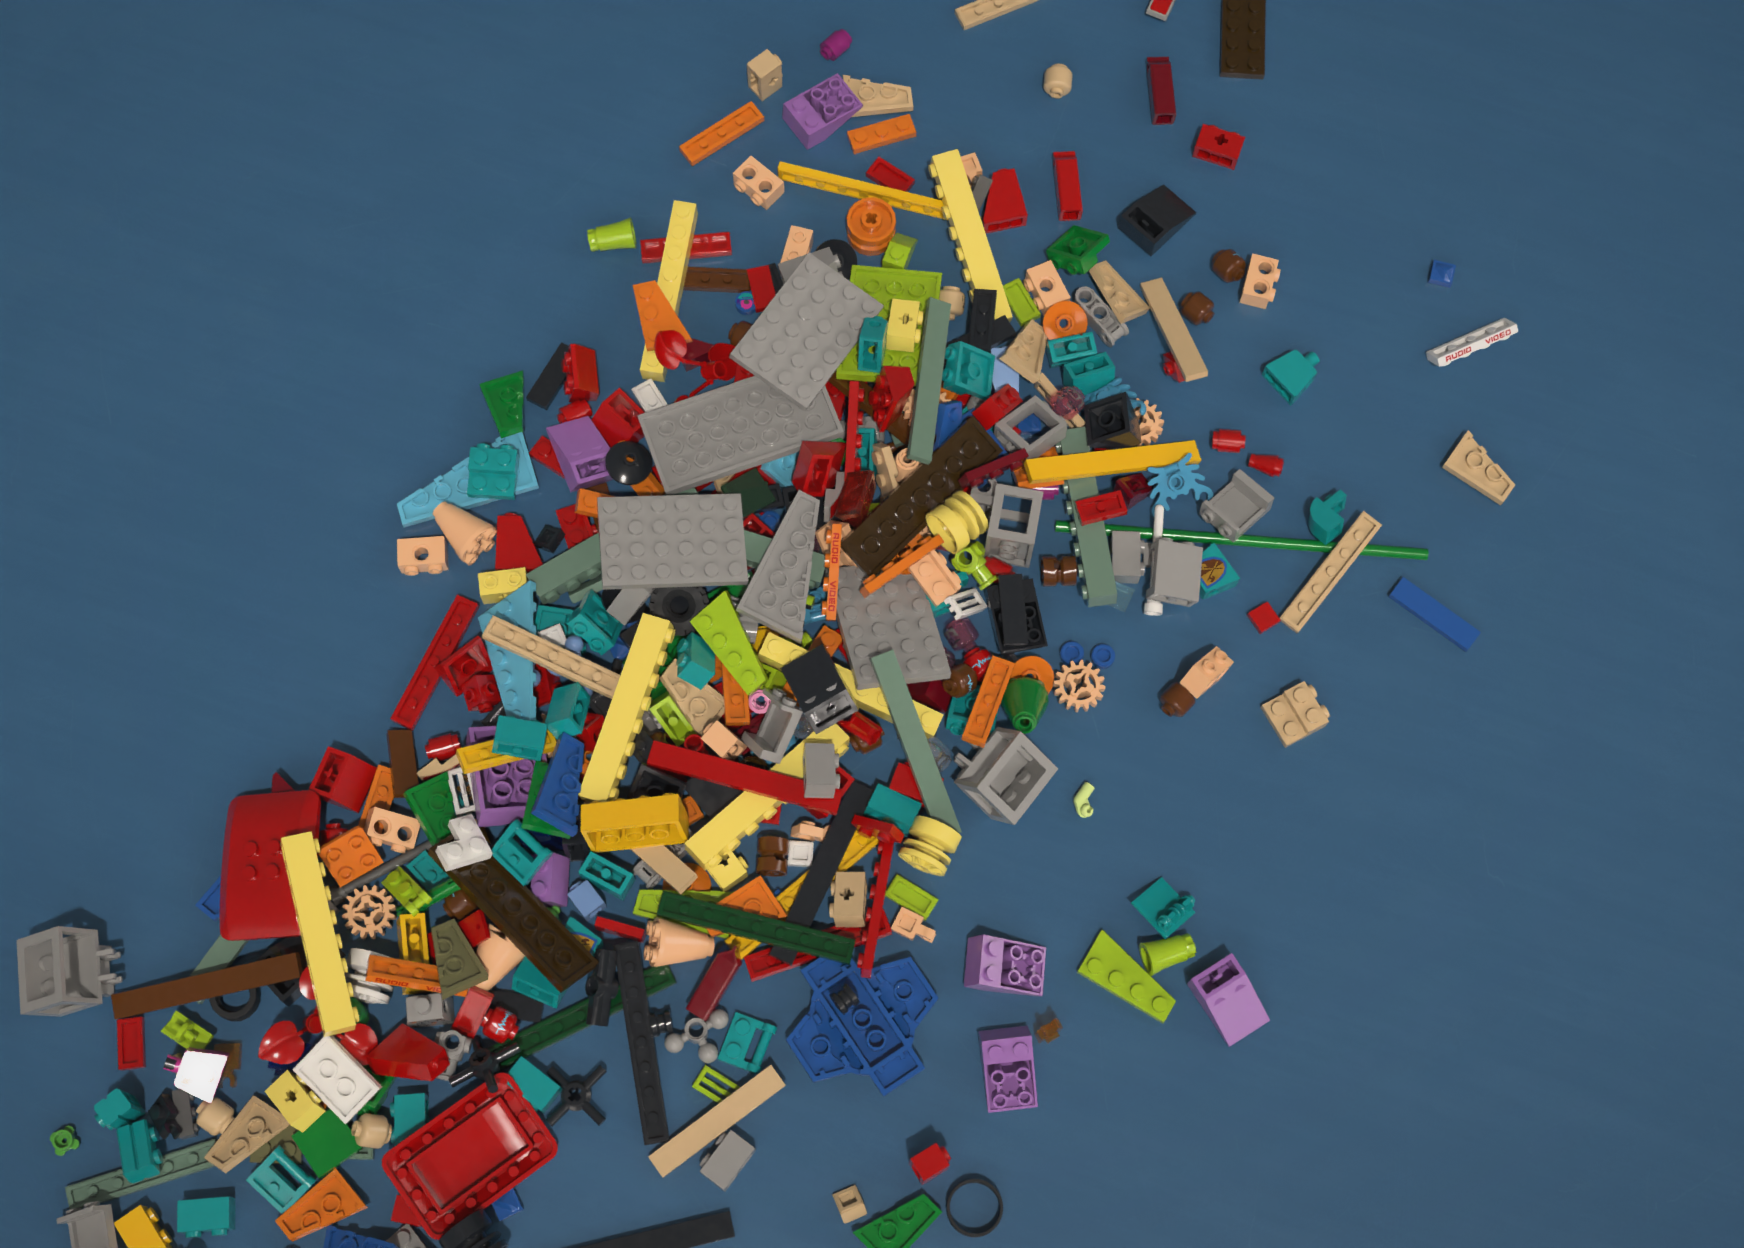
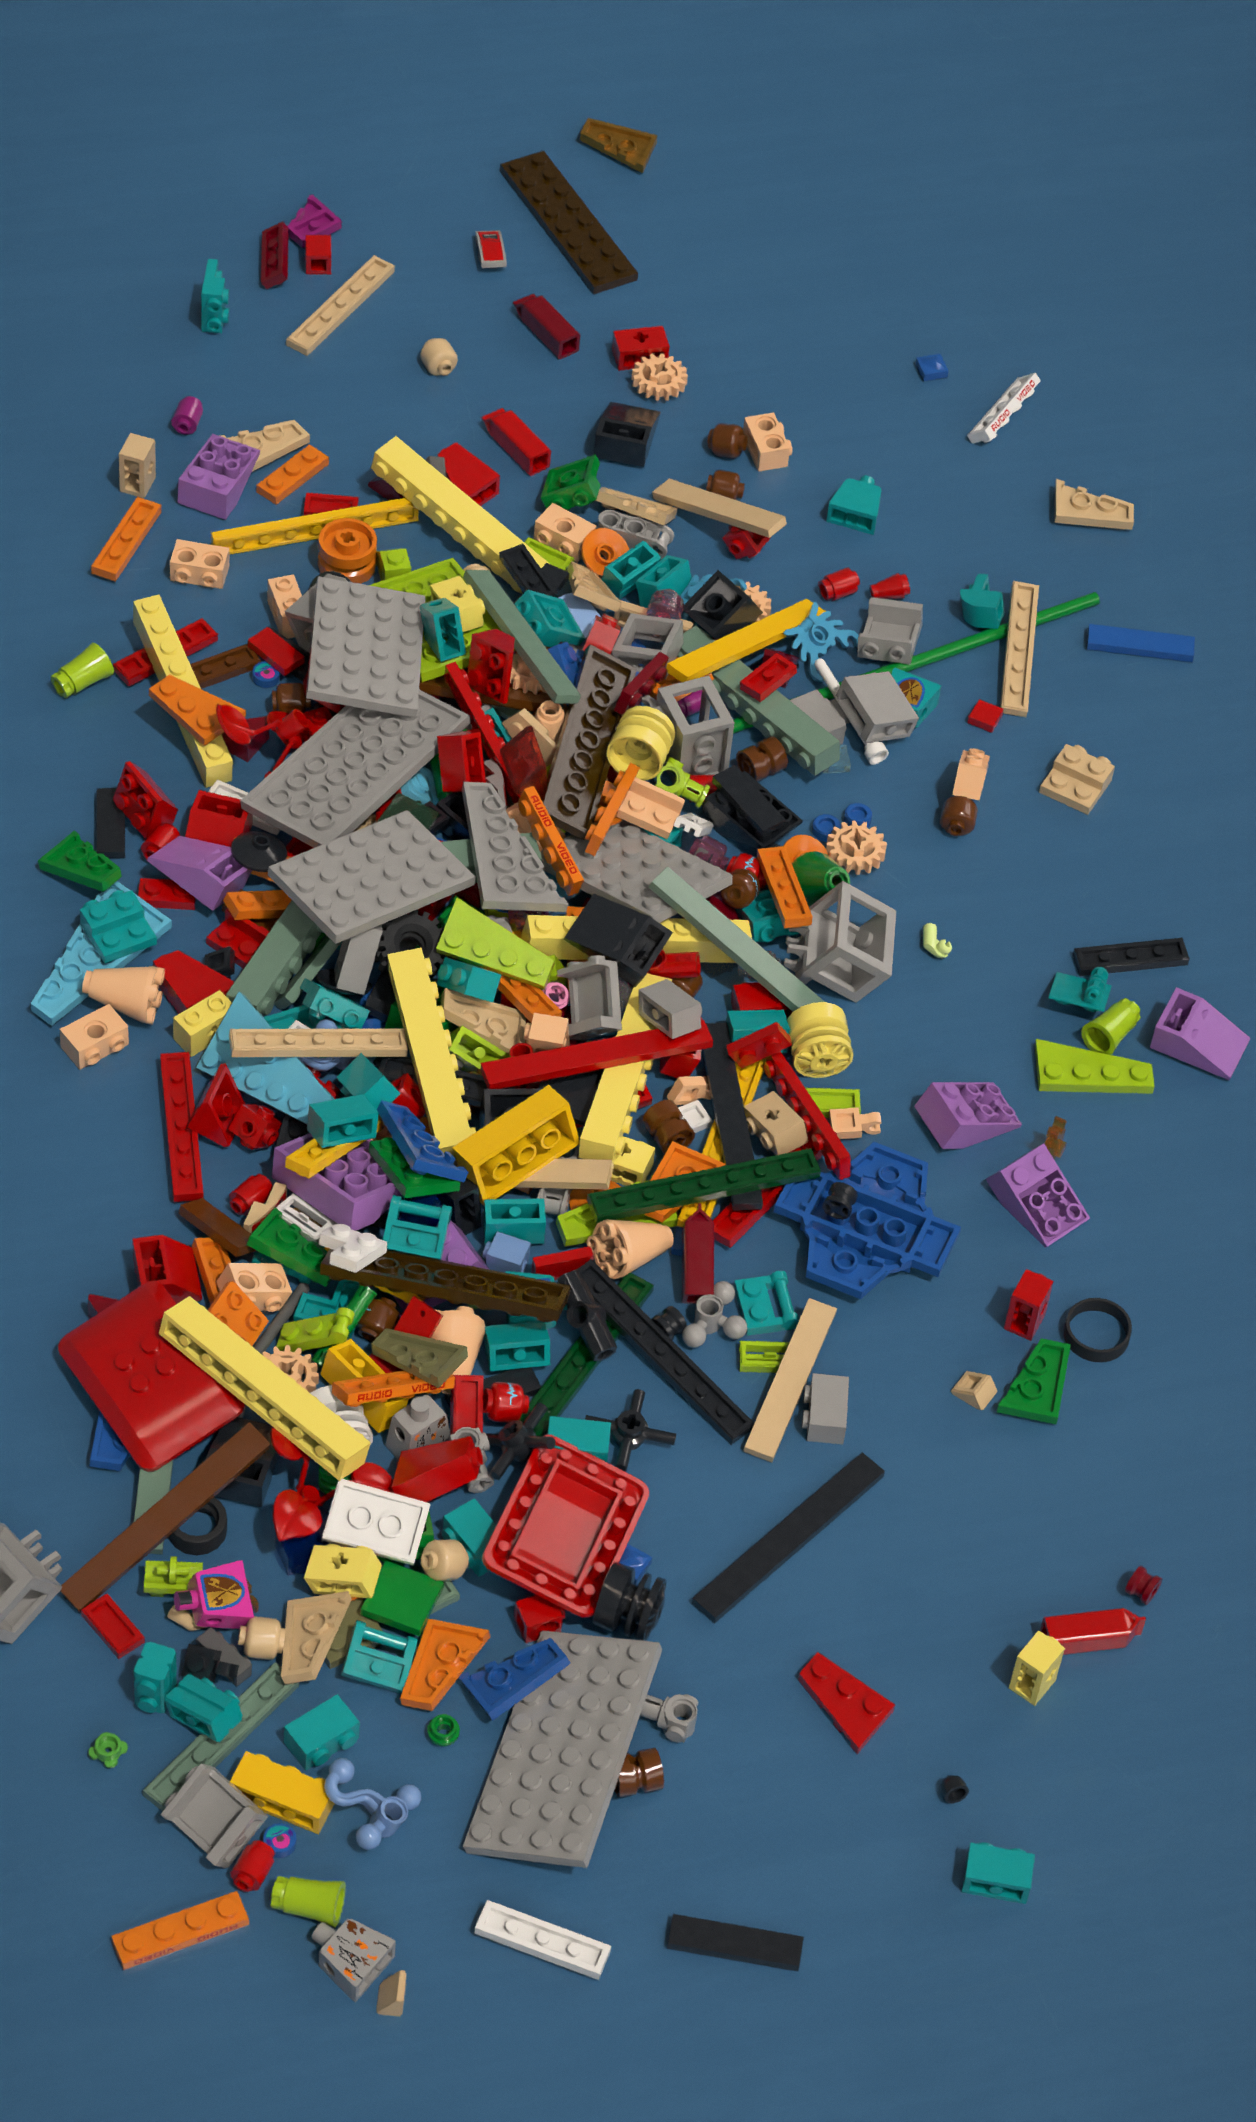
camera: 35 degrees left, 20 degrees down
none -> light nougat gear [632,353,688,401]
none -> black tile [1073,937,1190,976]

